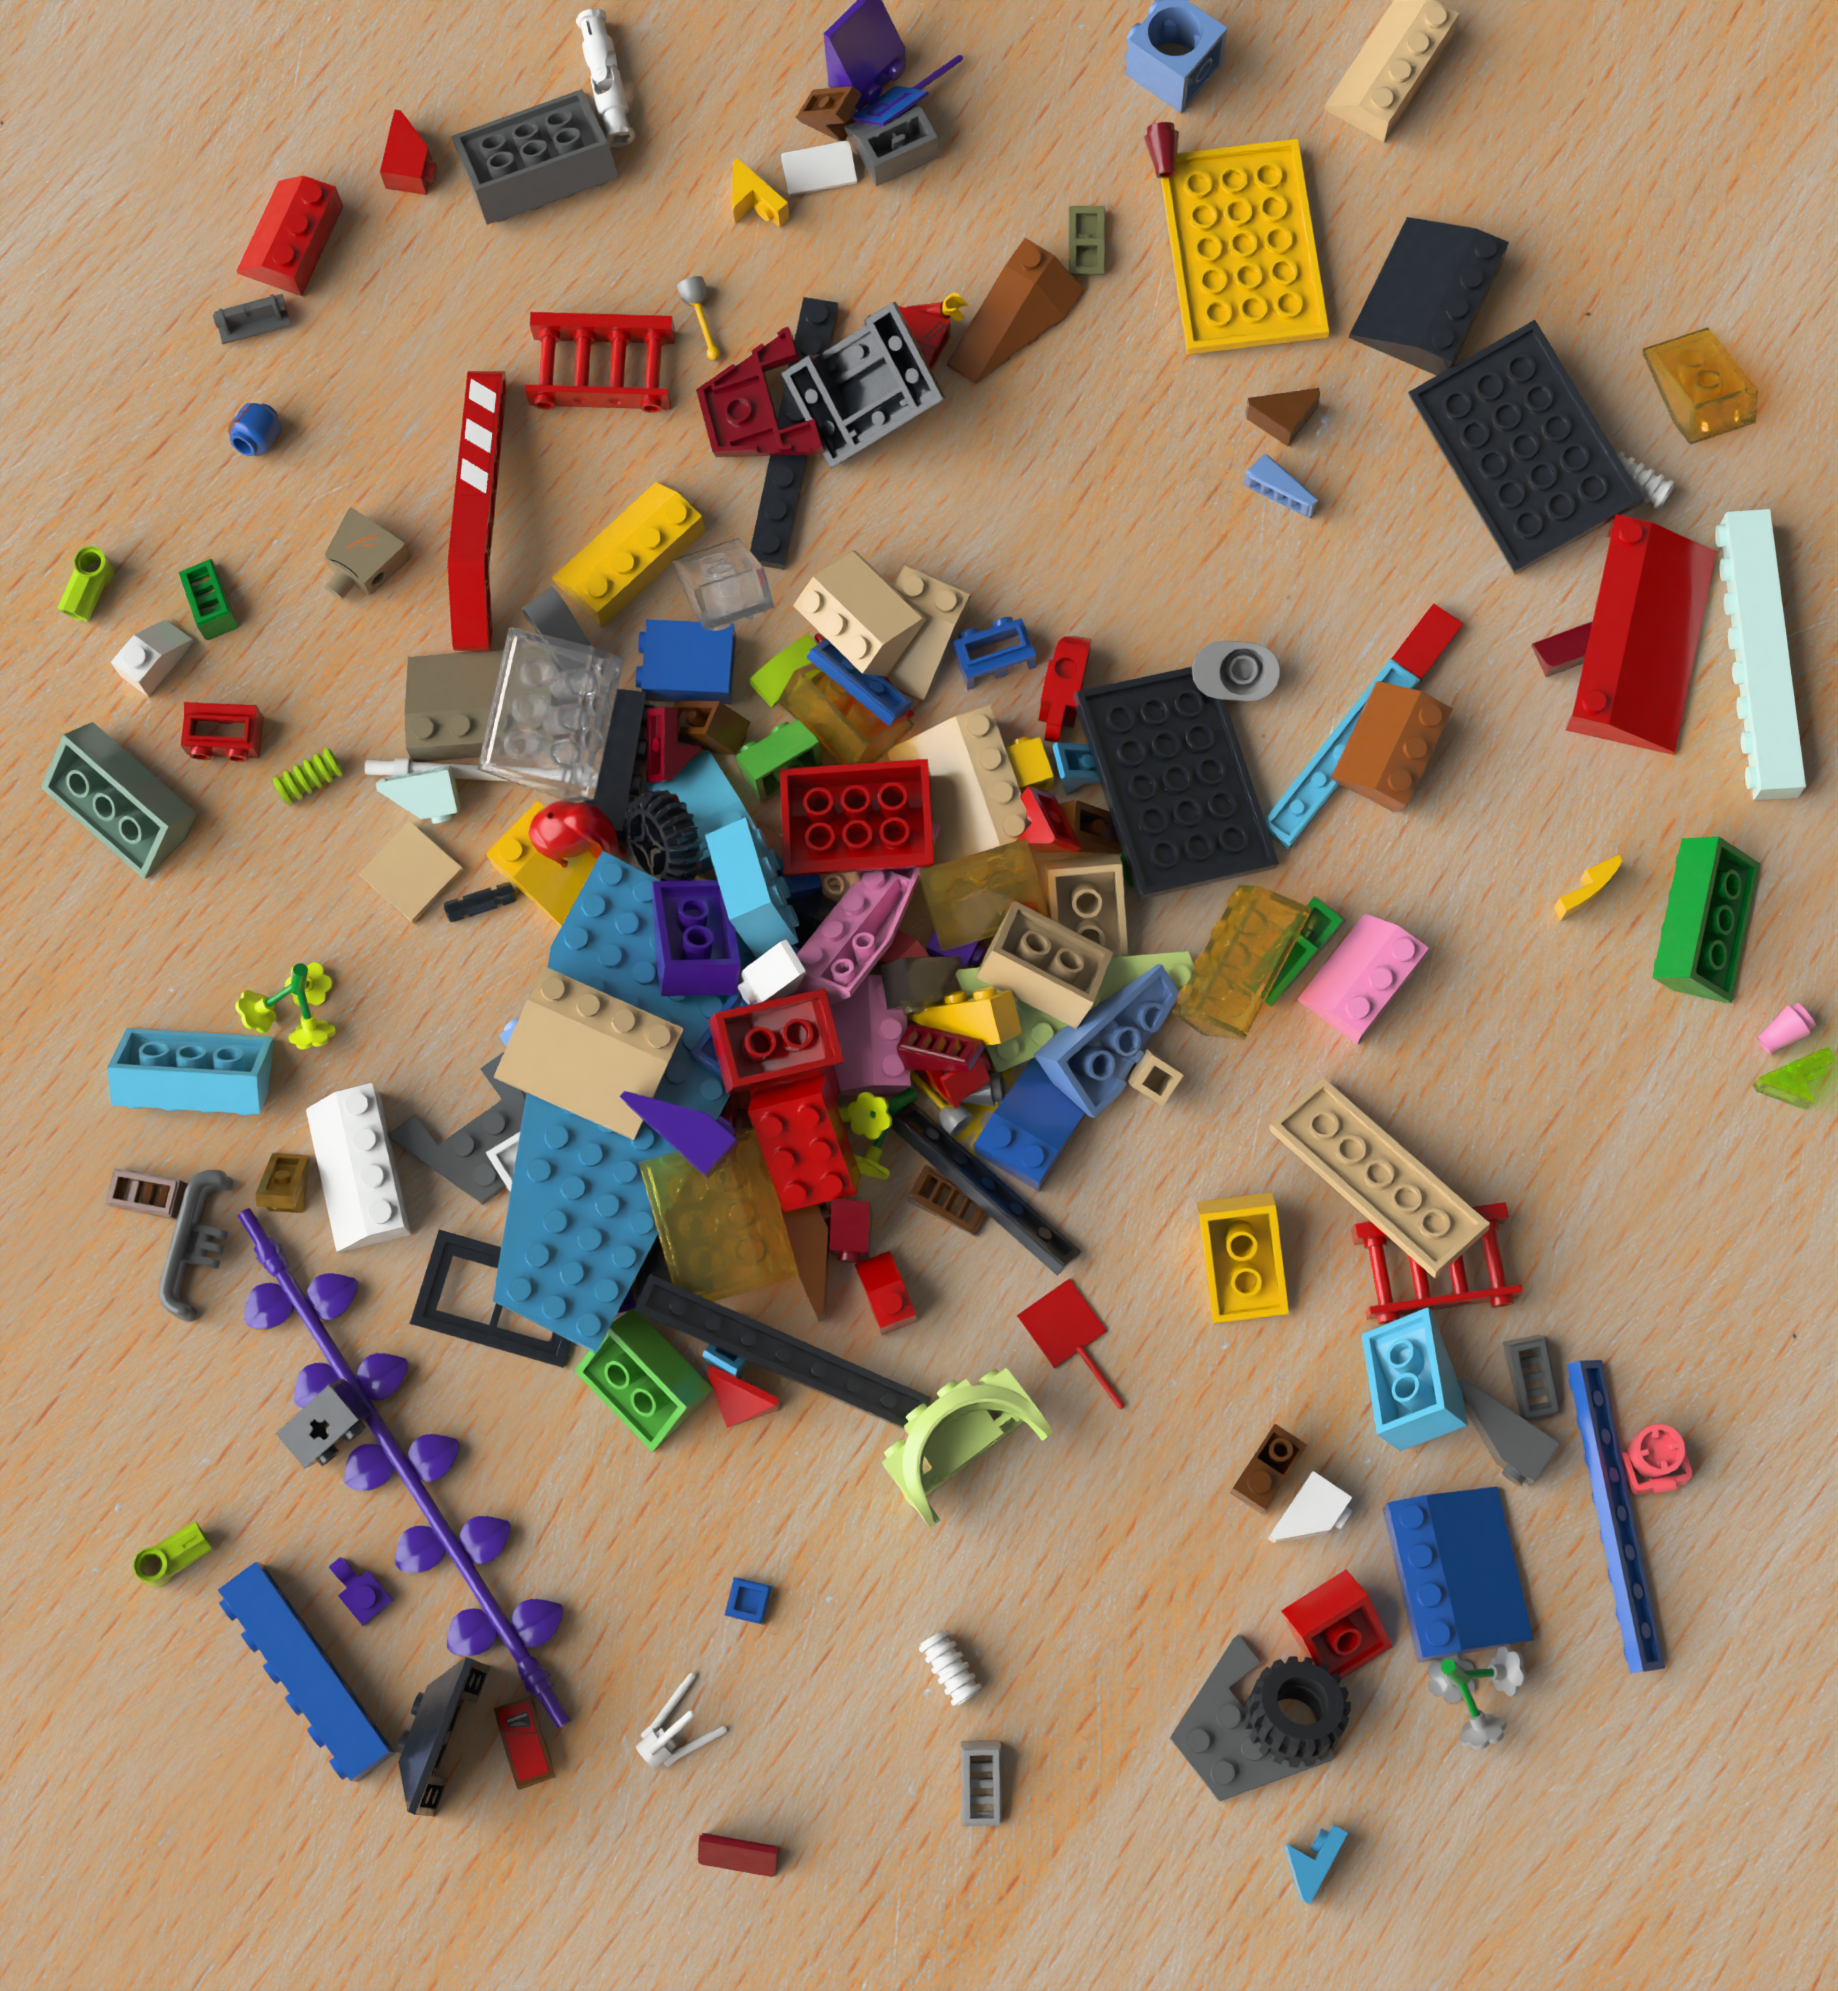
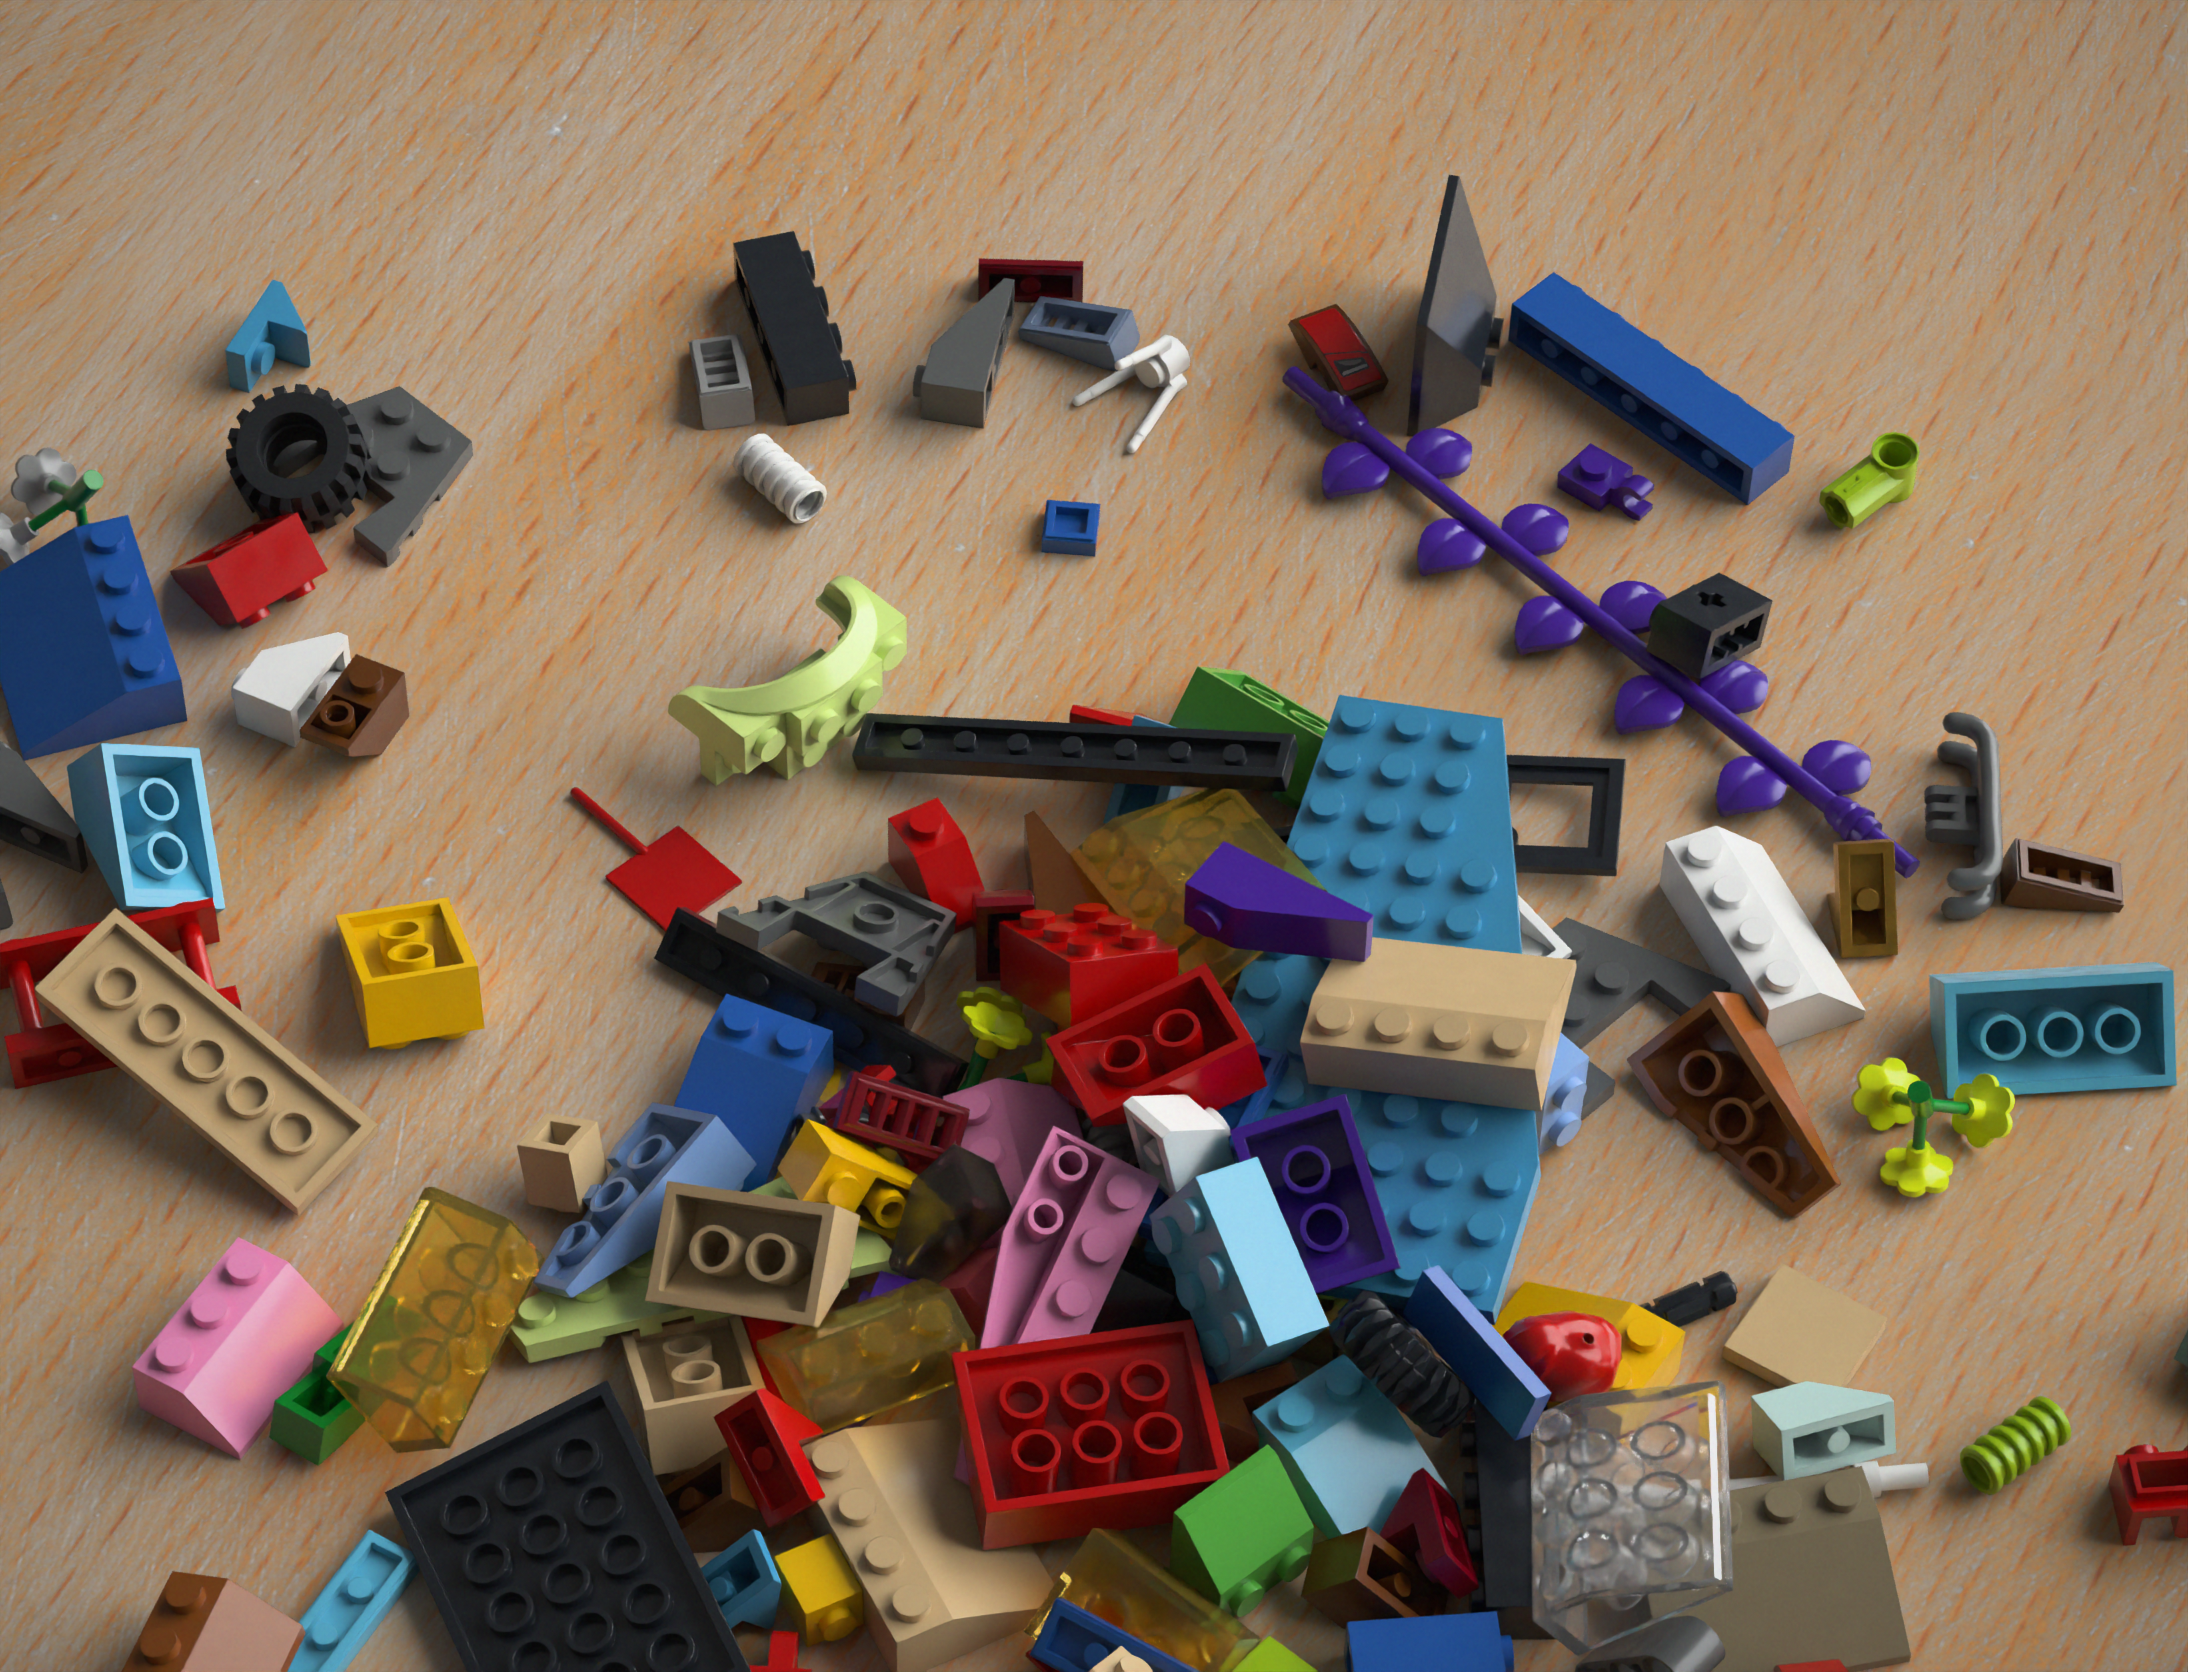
camera: 165 degrees right, 25 degrees down
none -> dark grey wing [716,872,957,1016]
none -> black brick [733,231,856,426]
none -> dark grey slope [913,278,1015,429]
none -> sand blue slope [1018,296,1140,372]
none -> blue tile [1403,1265,1552,1441]
none -> dark orange wedge [1626,991,1841,1218]

